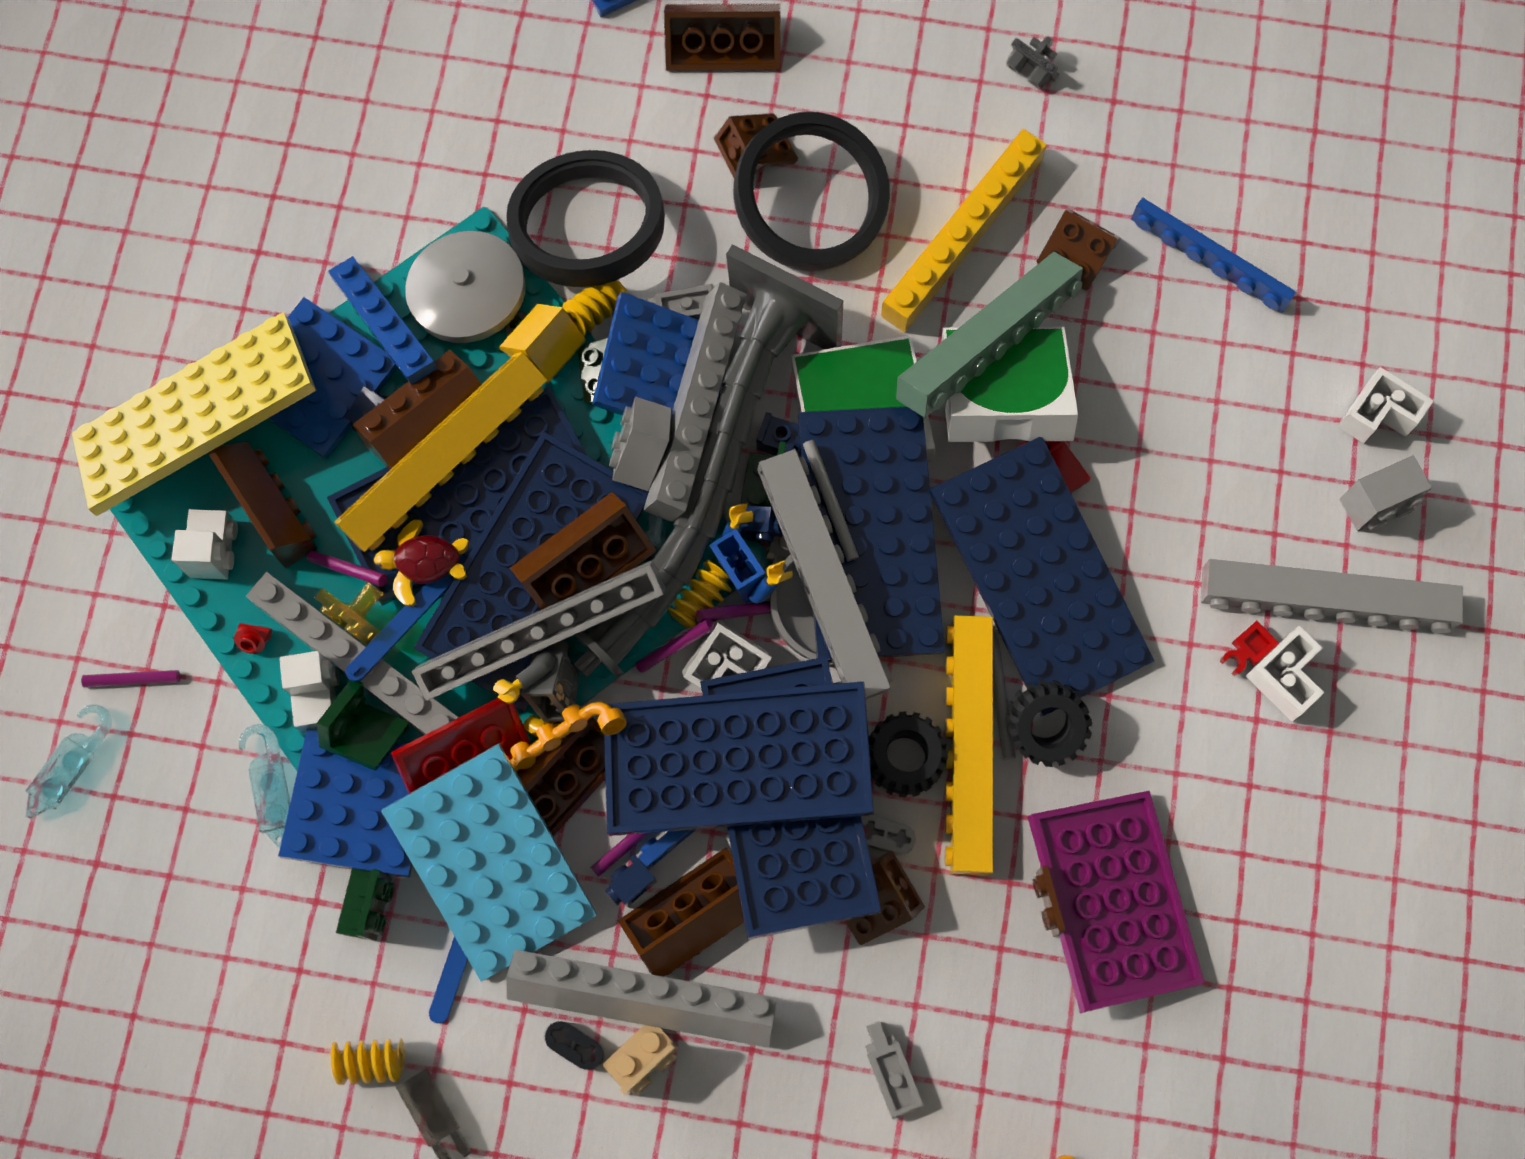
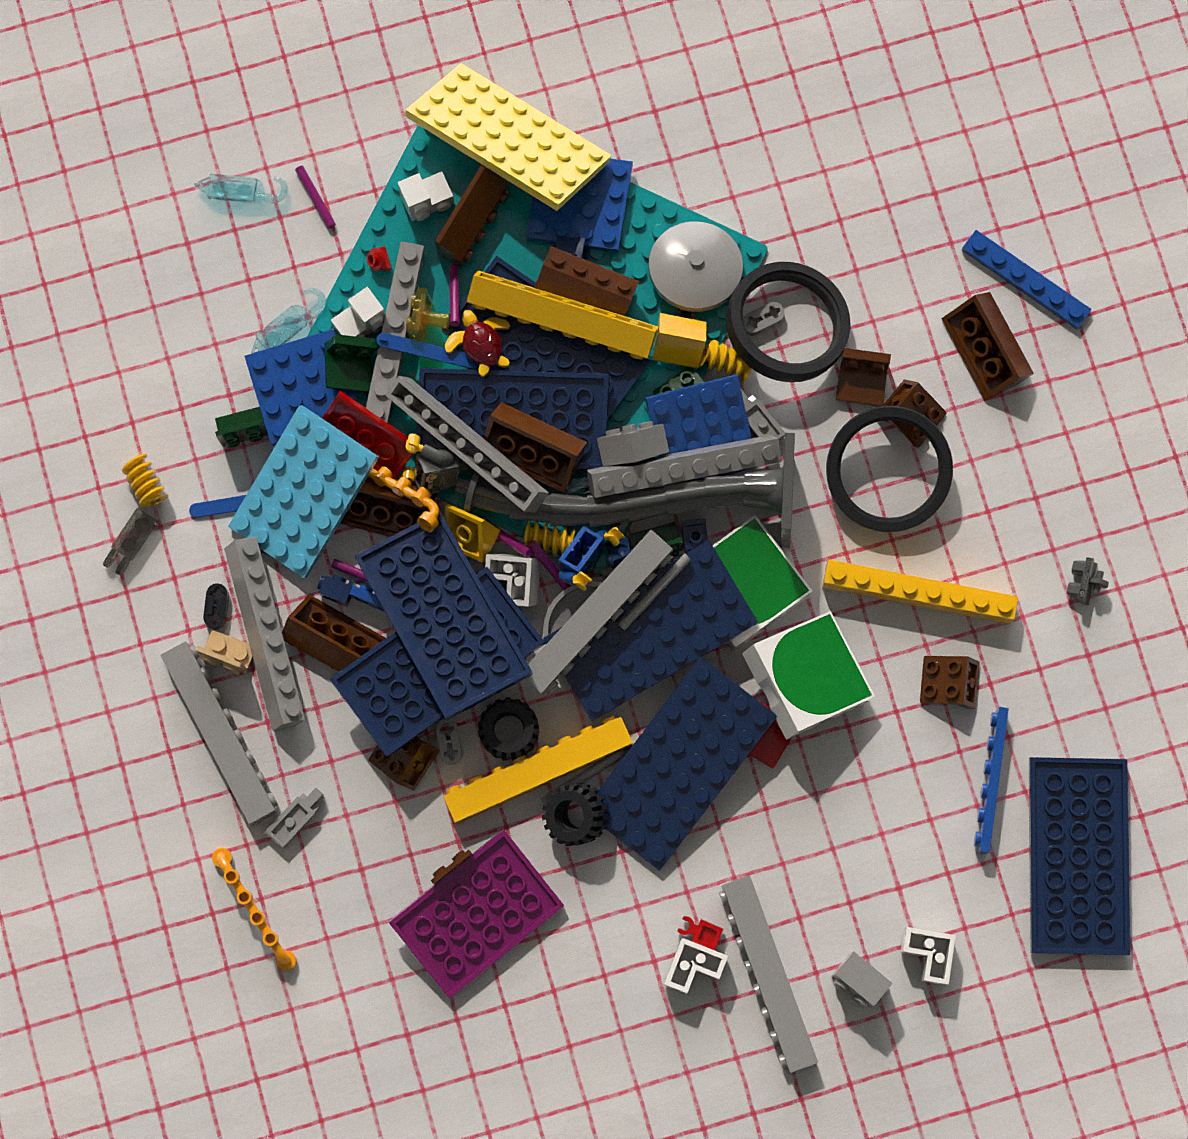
camera: 65 degrees right, 5 degrees up
blue plate [328,256,438,385] -> none
sand green brick [896,252,1083,418] -> none
none -> light grey brick [160,641,279,826]
none -> yellow slope [445,504,500,563]
none -> light grey beam [743,302,784,336]
none -> reddish brown bracket [836,348,891,406]
none -> dark blue plate [1029,757,1130,955]

